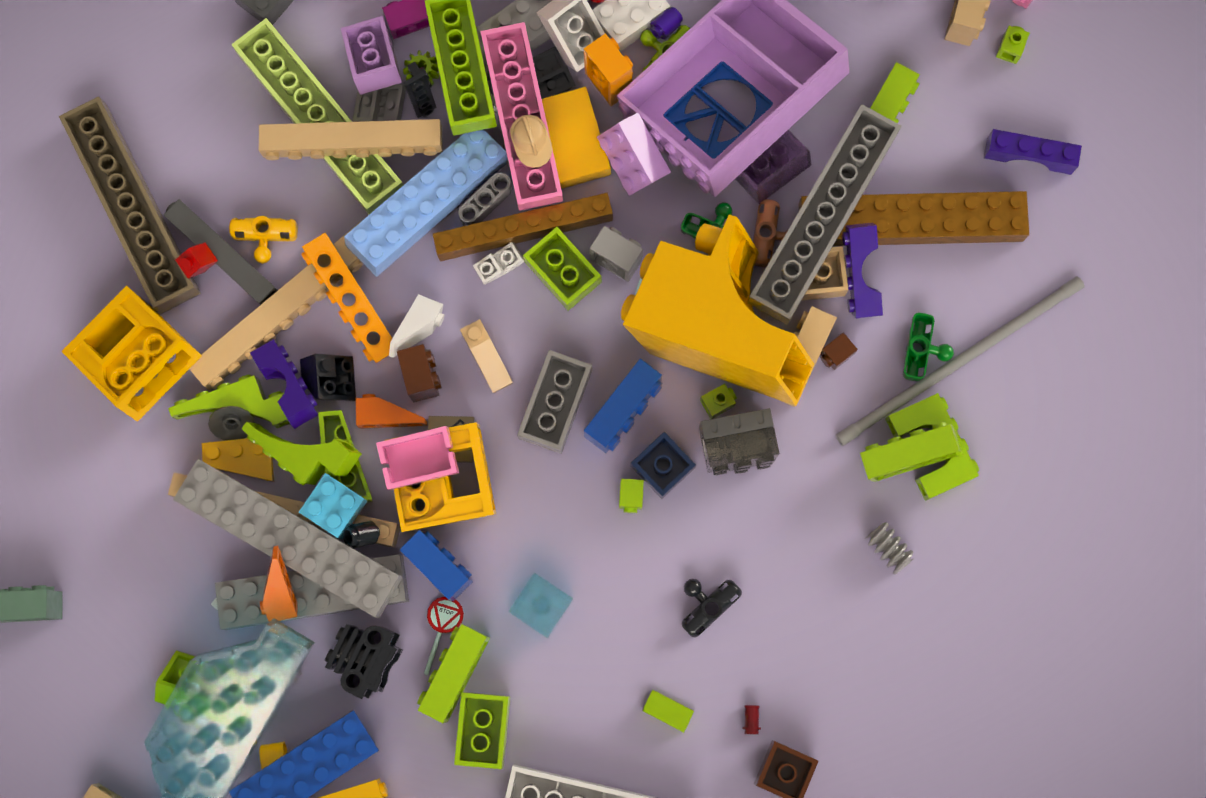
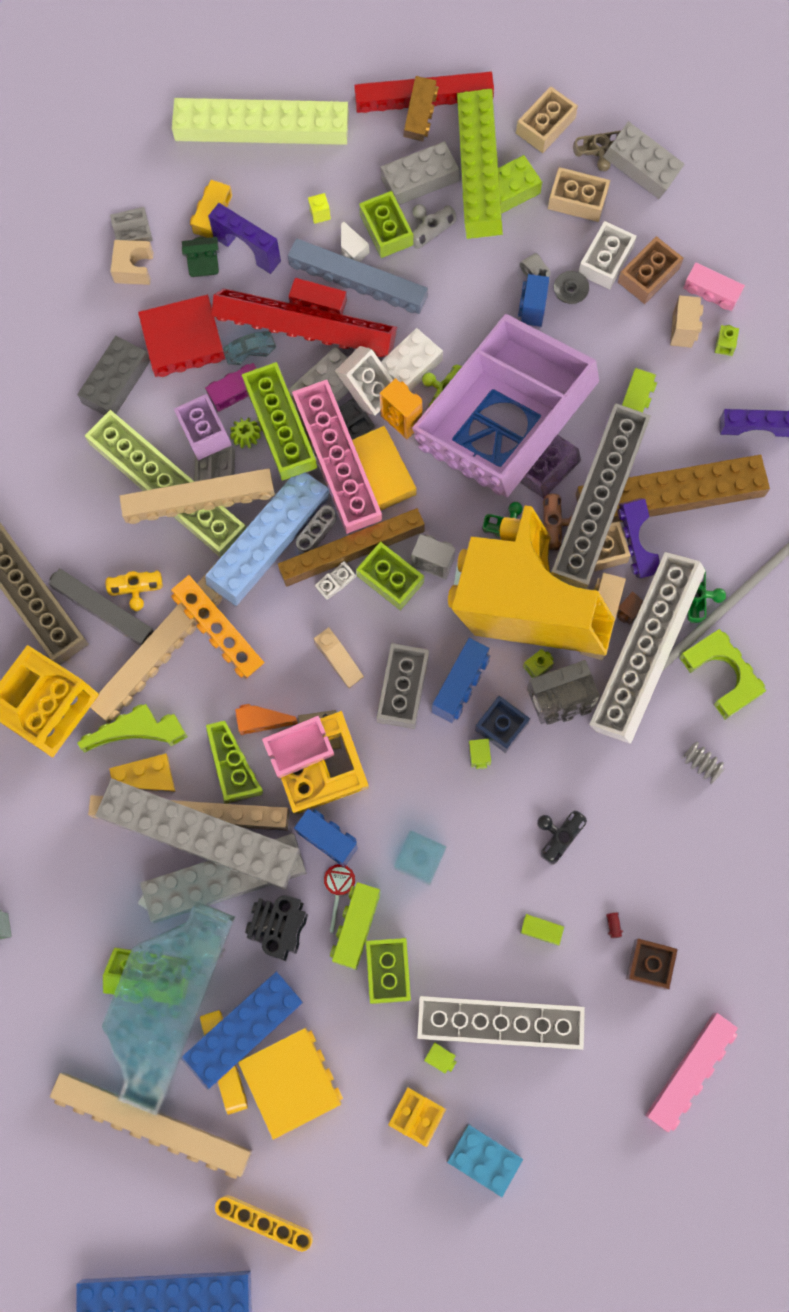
camera: 10 degrees left, 5 degrees down
red brick [175,242,218,279] -> none
dark grey dish [208,406,255,441] -> none
lime arch [242,422,362,485] -> none
dark purple arch [250,339,318,429] -> none
orange slope [260,546,298,623] -> none
medium azure brick [299,473,368,540] -> none
black slope [300,354,356,401] -> none
black brick [343,521,380,548] -> none
white slope [389,294,445,358] -> none
reddish brown brick [397,344,442,403] -> none
black bracket [403,62,437,118] -> none
tan piece [510,115,552,168] -> none
lavender brick [597,113,671,196] -> none
dark purple brick [650,7,683,40] -> none
lime brick [860,422,963,482] -> none
none -> white brick [589,552,705,744]

